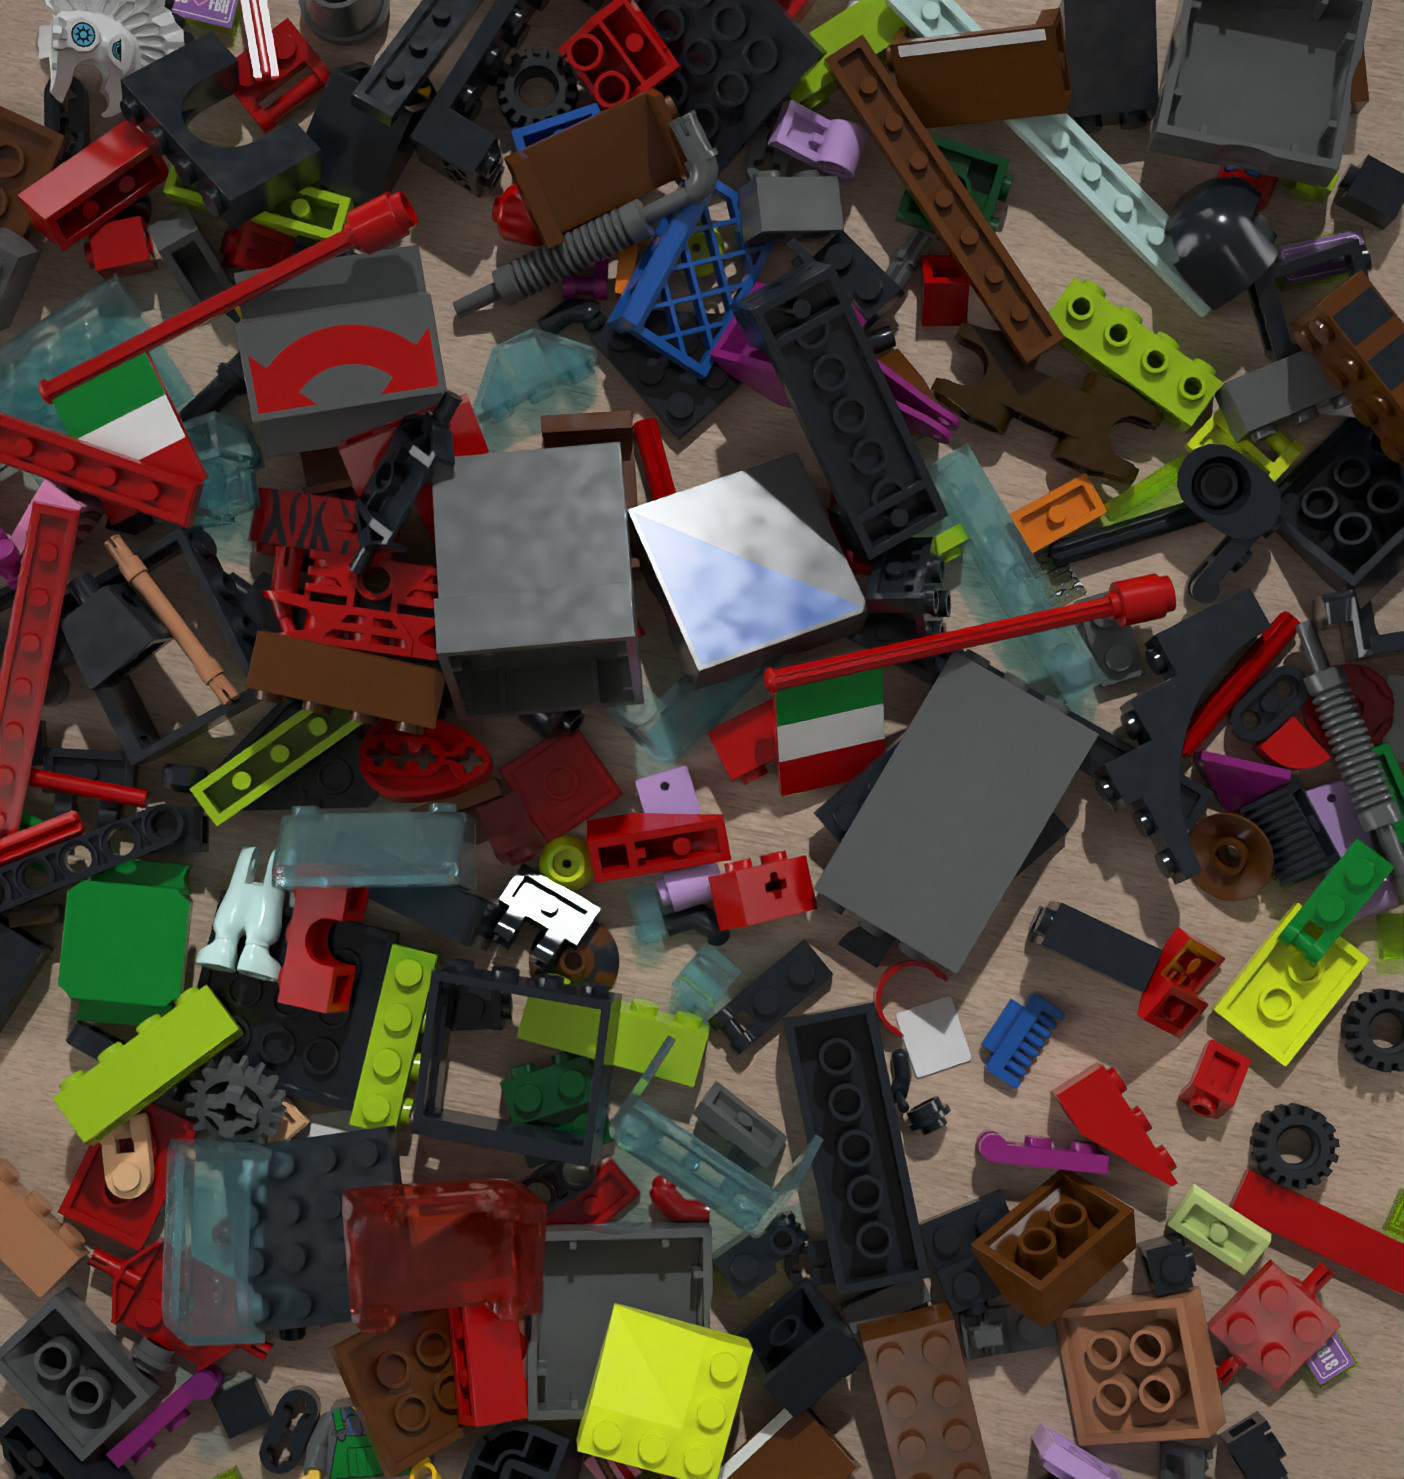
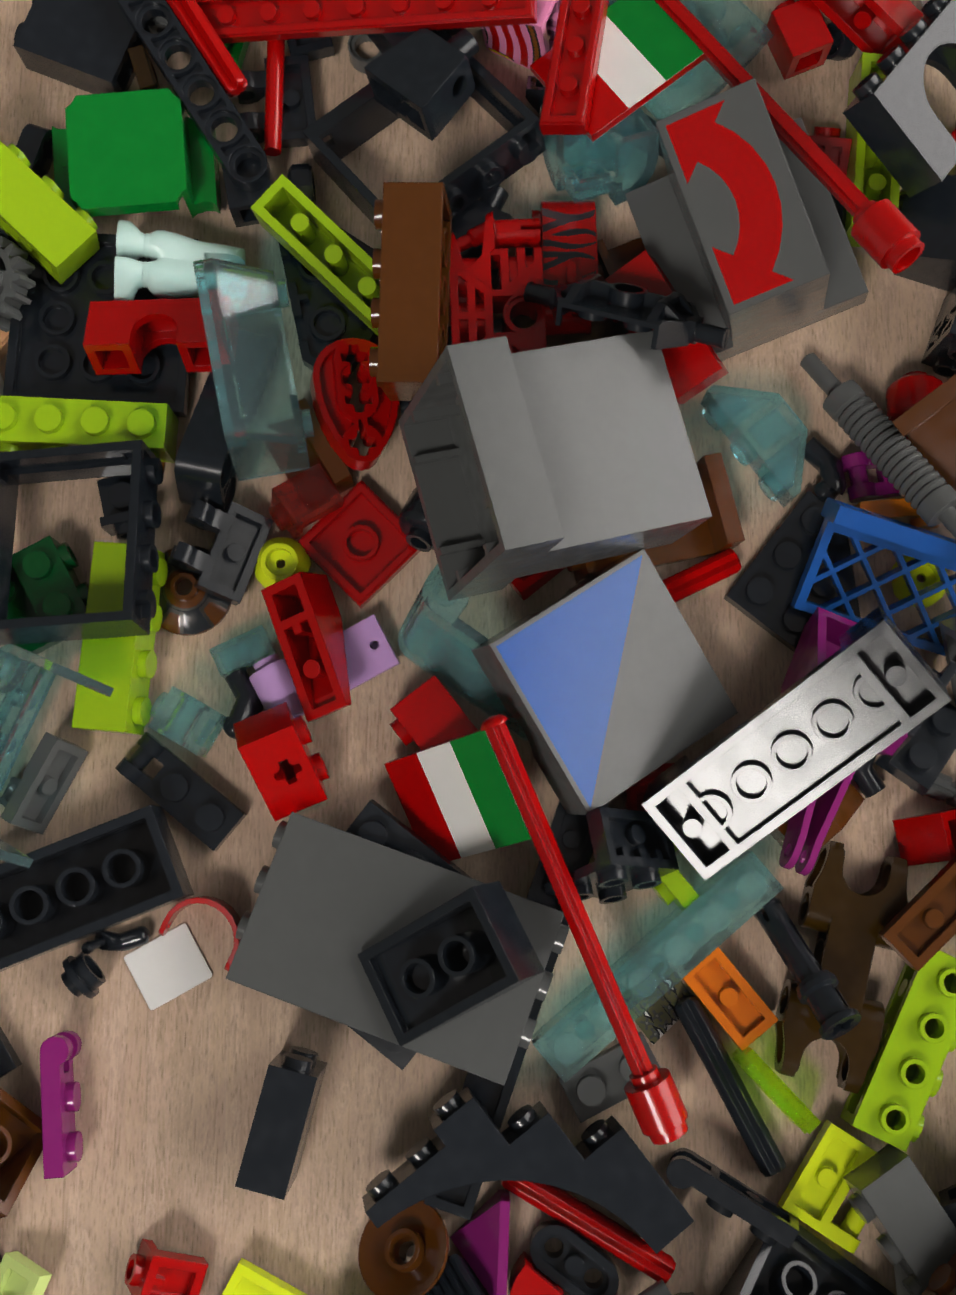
camera: 75 degrees right, 5 degrees down
nougat piece [103,534,240,707] -> none
dark grey slope [147,205,234,306] -> none
black tile [838,926,895,968] -> none
blue piece [981,993,1065,1088] -> none
red slope [1051,1062,1178,1187] -> none
red slope [1137,927,1226,1039] -> none
black piece [1177,444,1281,540] -> none
none -> black slope [358,881,545,1047]
none -> black pin [753,897,861,1040]

